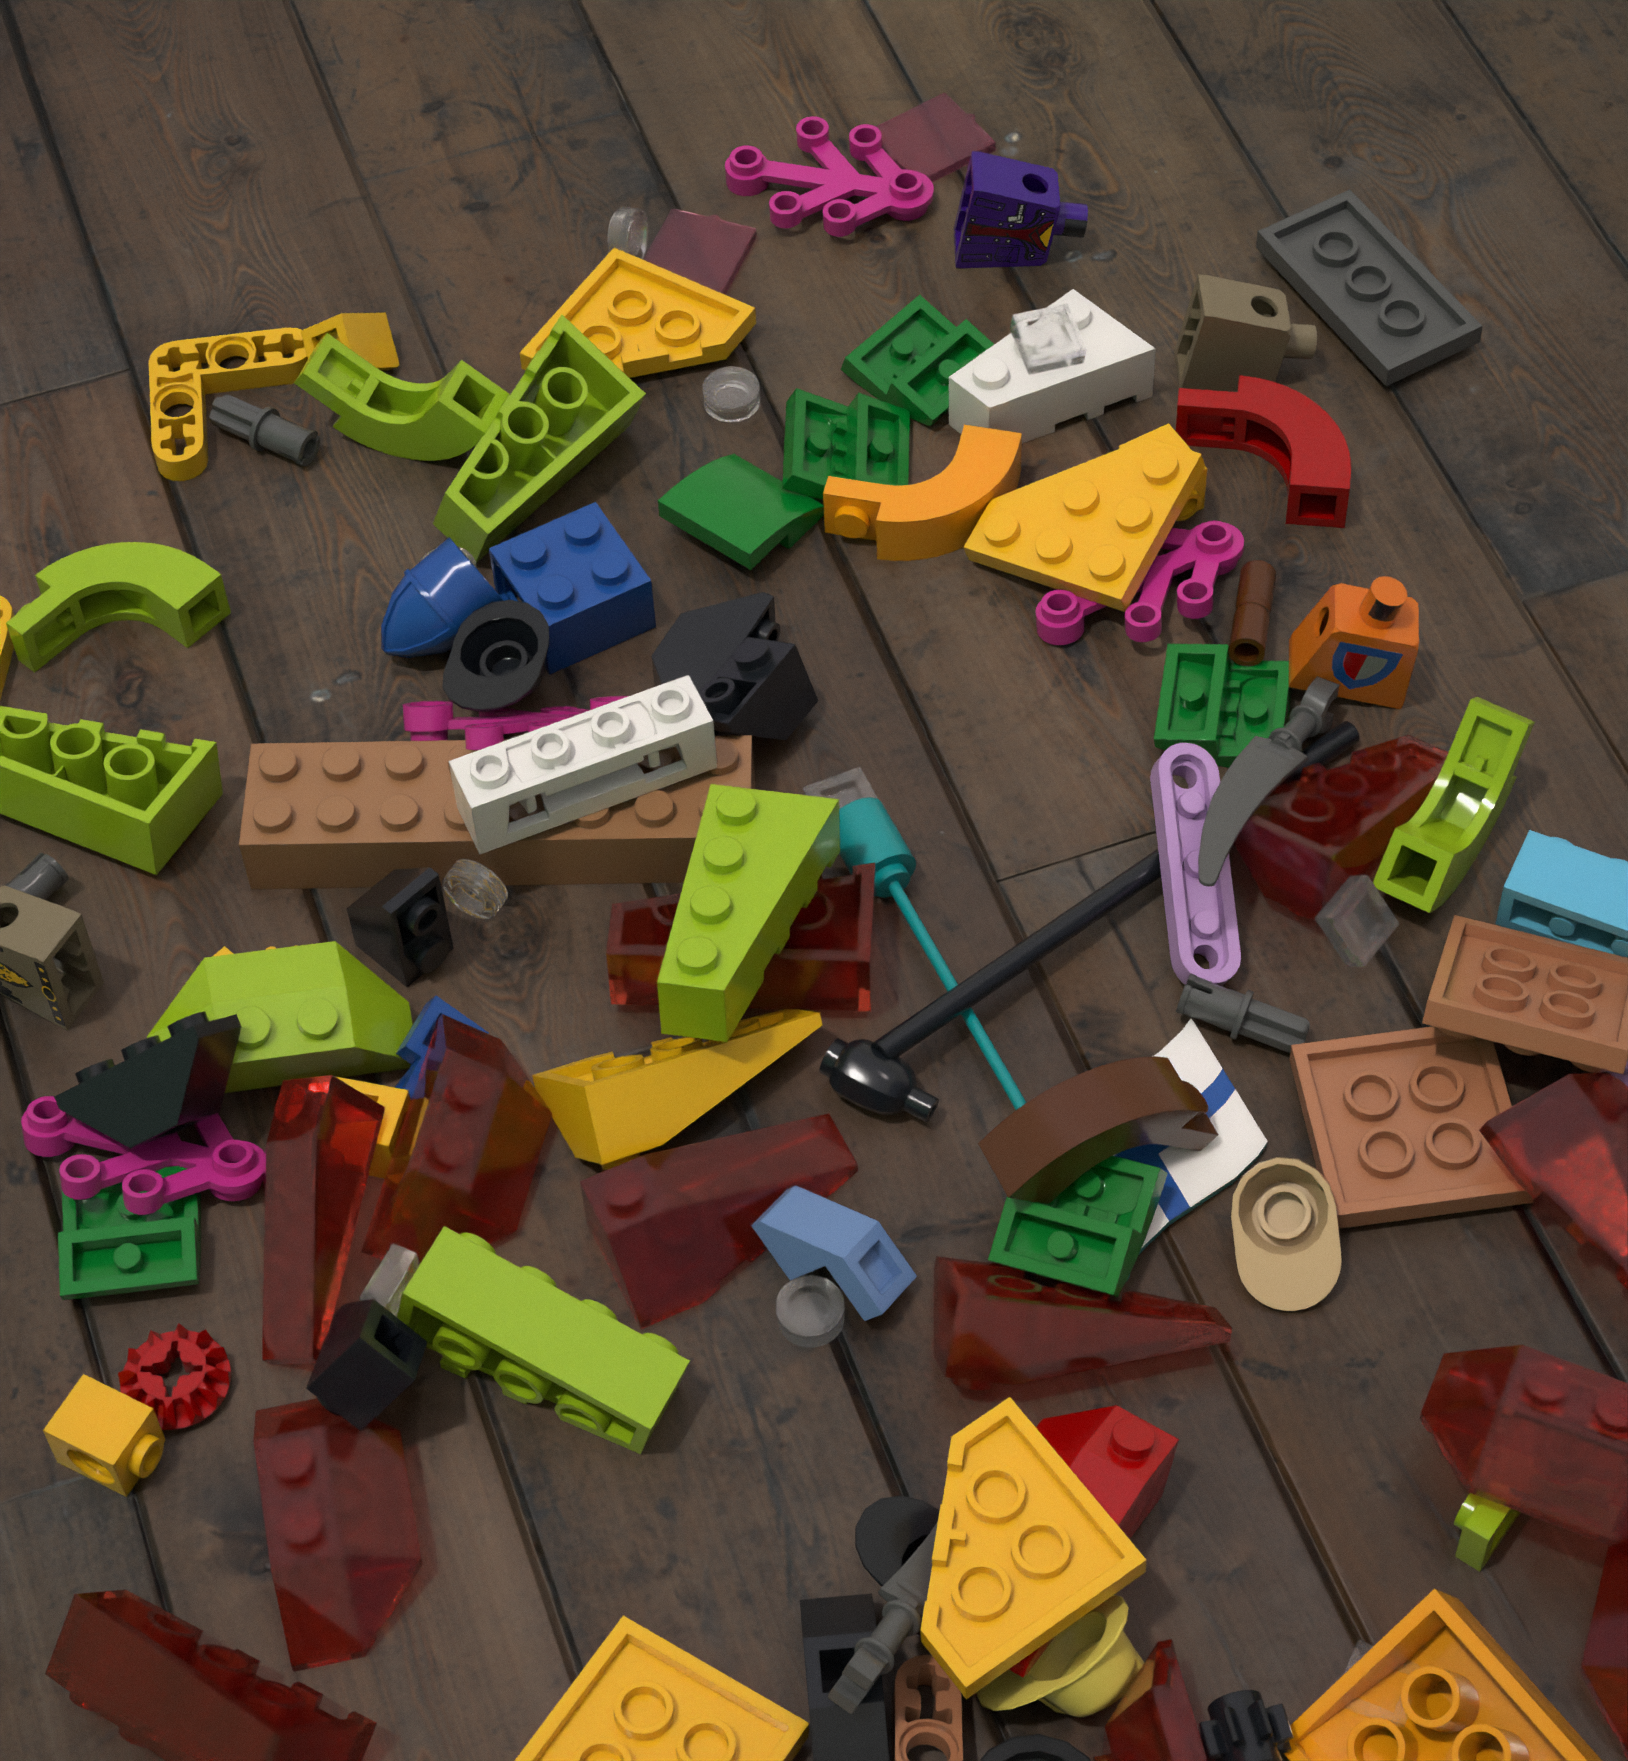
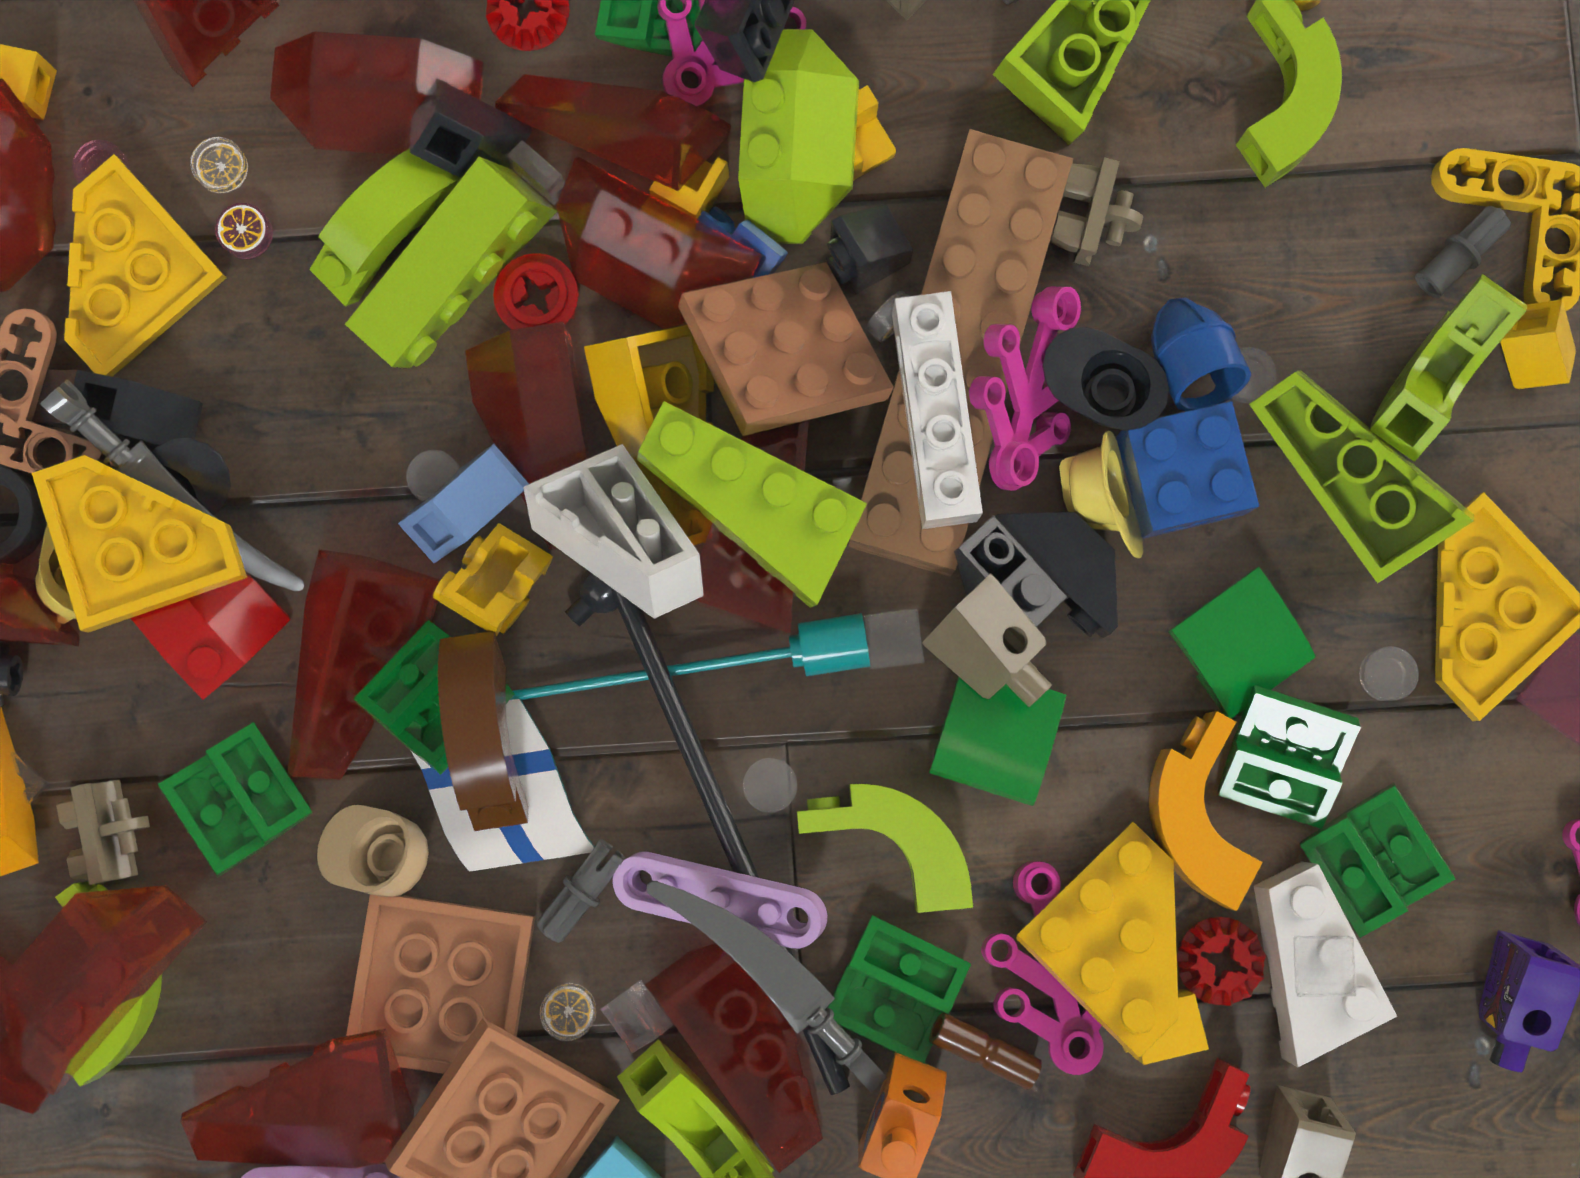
camera: 105 degrees right, 30 degrees up
none -> dark tan hips [56,780,150,885]
none -> green slope [158,722,312,878]
none -> clear tile [191,137,248,194]
none -> clear pink tile [215,203,273,259]
none -> lime arch [309,148,462,306]
none -> yellow cylinder [433,523,553,636]
none -> red gear [493,253,580,339]
none -> white wedge [523,444,704,619]
none -> clear tile [540,983,597,1041]
none -> nougat plate [678,262,894,436]
none -> clear tile [743,758,797,813]
none -> lime arch [797,784,973,913]
none -> dark tan torso [922,573,1053,707]
none -> green slope [929,676,1067,806]
none -> dark tan hips [1050,157,1143,266]
none -> light yellow piece [1059,431,1143,559]
none -> red gear [1177,917,1267,1006]

